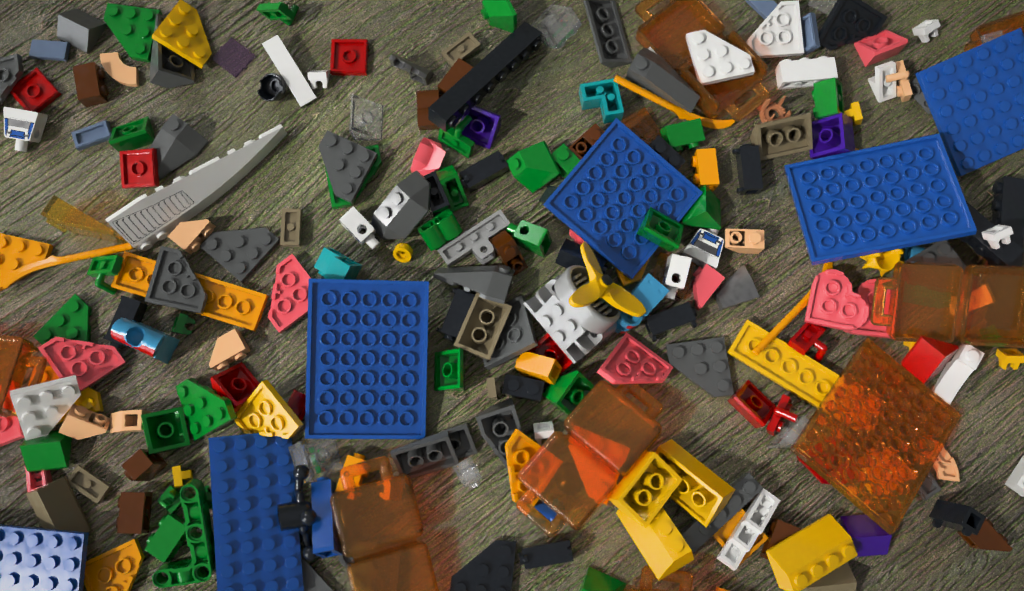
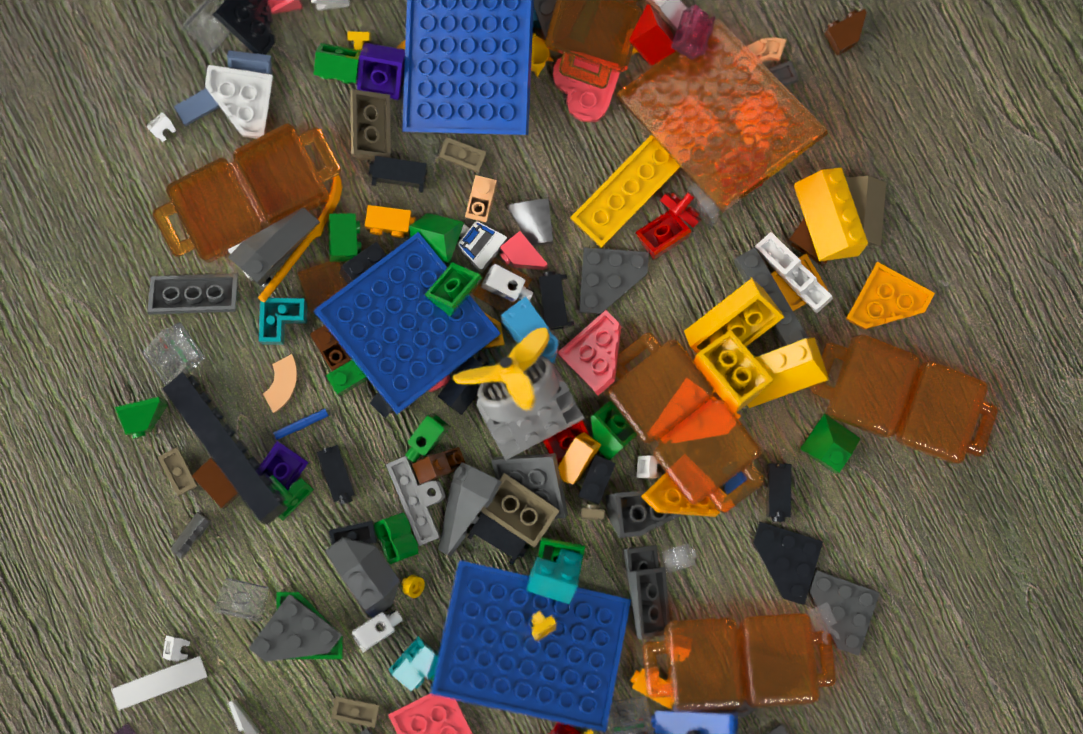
camera: 80 degrees left, 5 degrees up
green plate [257,2,299,26] -> none
black hair [257,73,286,102] -> none
red tile [330,39,369,76] -> none
coral slope [411,137,446,176] -> none
reddish brown brick [417,90,442,130] -> none
green slope [436,165,469,212] -> none
green slope [506,141,561,193] -> none
white plate [685,30,755,86] -> none
light orange piece [752,262,833,356] -> none
nougat piece [756,95,792,123] -> none
white brick [775,56,838,90] -> none
red plate [787,323,828,363] -> none
coral plate [804,269,869,331] -> none
dark purple slope [840,513,892,557] -> none
black brick [929,499,986,536] -> none
none -> light nougat tile [263,354,298,413]
none -> blue piece [273,408,329,440]
none -> dark tan plate [438,137,487,173]
none -> teal brick [527,549,583,604]
none -> yellow tile [531,611,557,642]
none -> clear pink hinge [671,5,716,60]

